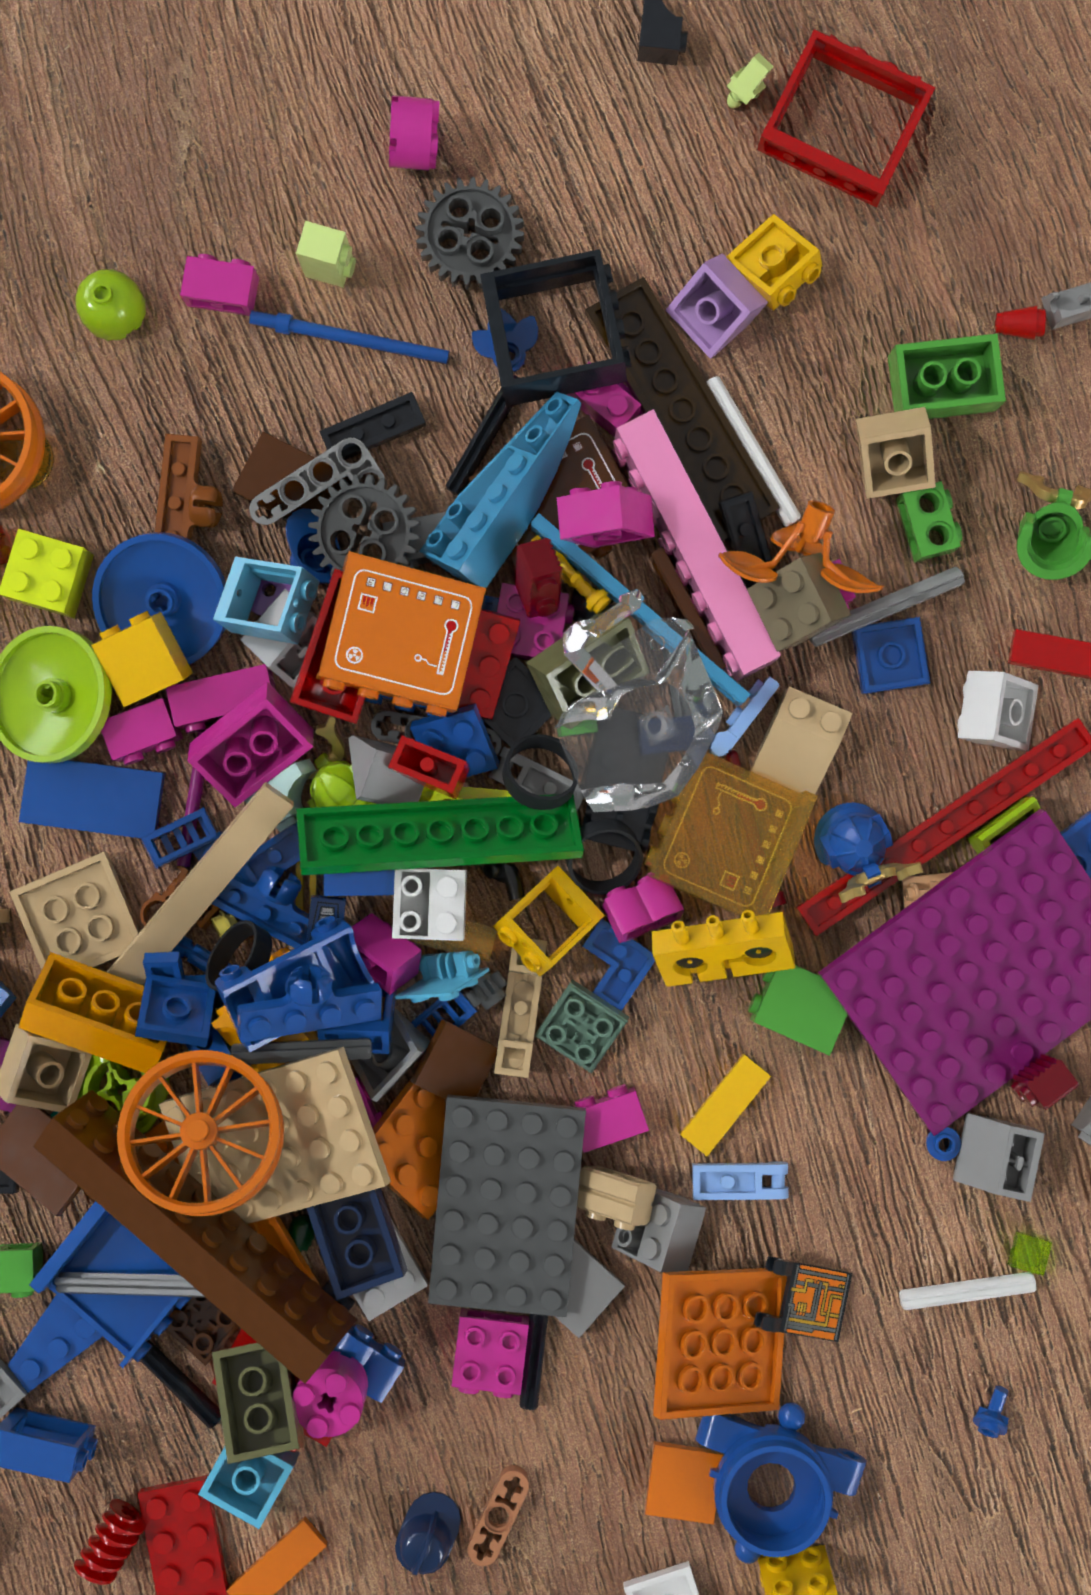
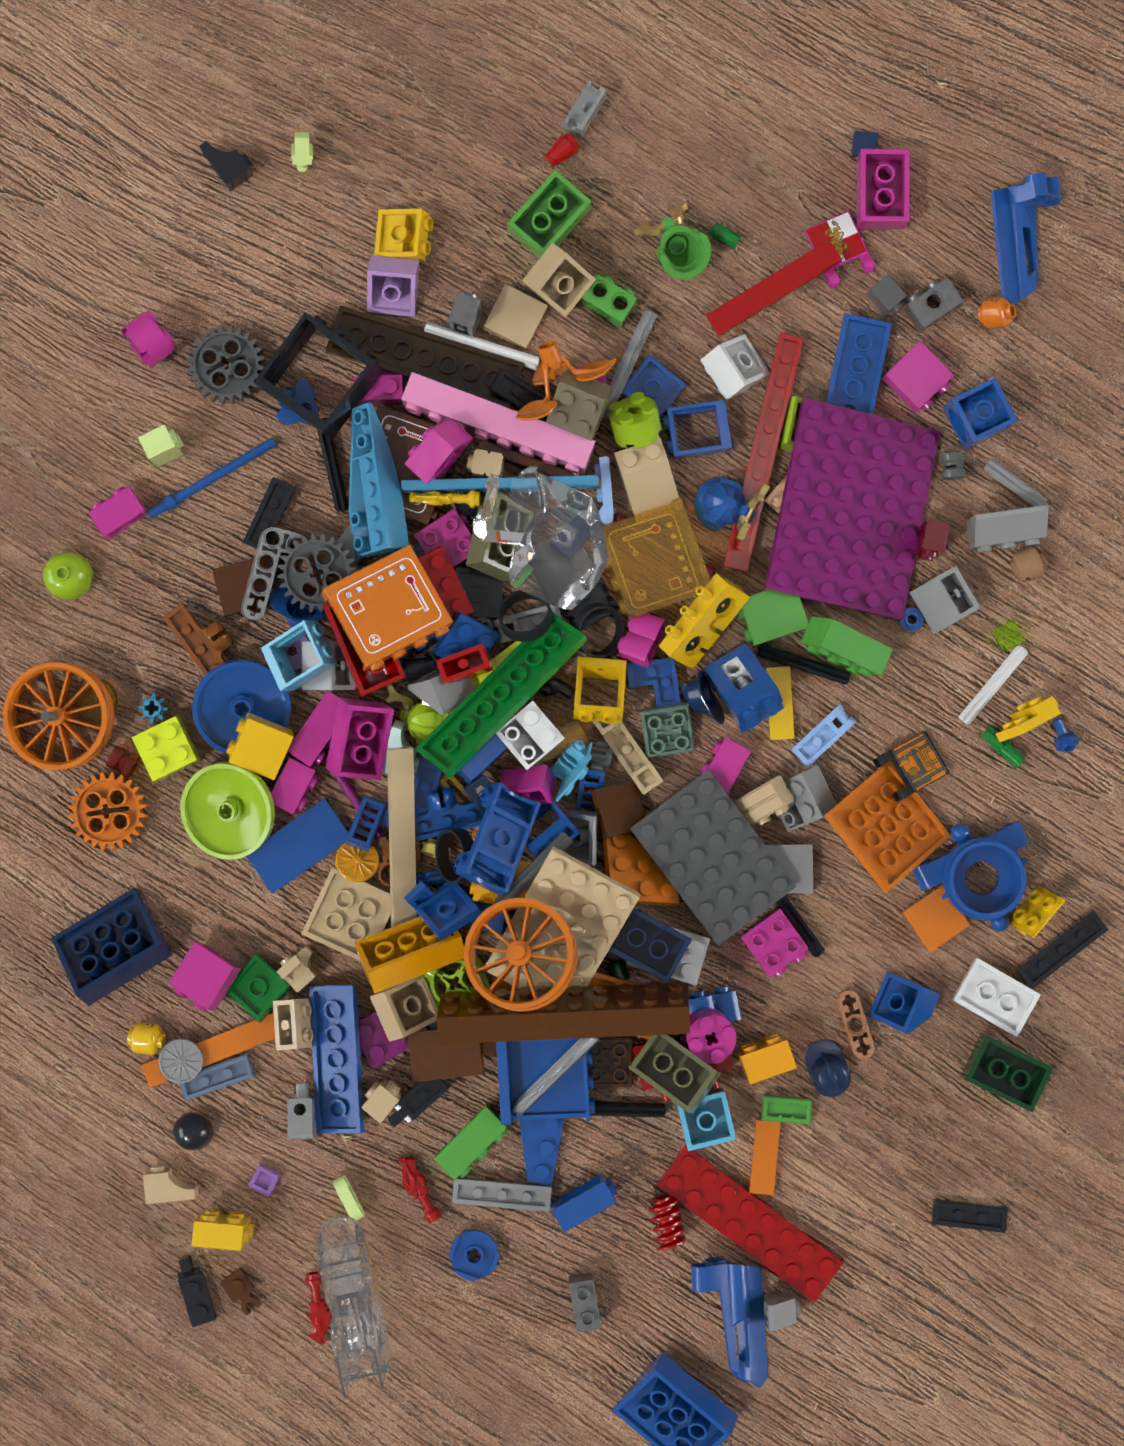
camera: 45 degrees left, 0 degrees up
blue plate [237,964,382,1043] -> none
dark red brick [515,538,563,618] -> none
red window [757,29,936,208] -> none
none -> dark azure gear [138,693,170,724]
none -> light orange wheel [335,839,379,882]
none -> black cone [401,657,436,683]
none -> flat silver brick [448,292,482,336]
none -> tan brick [467,449,504,478]
none -> tan tile [483,284,548,349]
none -> lime brick [609,392,662,448]
none -> blue window [662,400,732,460]
none -> dark blue piece [681,670,725,724]
none -> blue brick [704,643,784,733]
none -> light orange brick [736,1033,797,1085]
none -> black axle [757,644,851,685]
none -> bright green plate [761,1095,812,1124]
none -> bright green brick [800,617,893,678]
none -> blue slope [868,971,940,1034]
none -> green axle [981,727,1026,769]
none -> yellow plate [996,696,1061,742]

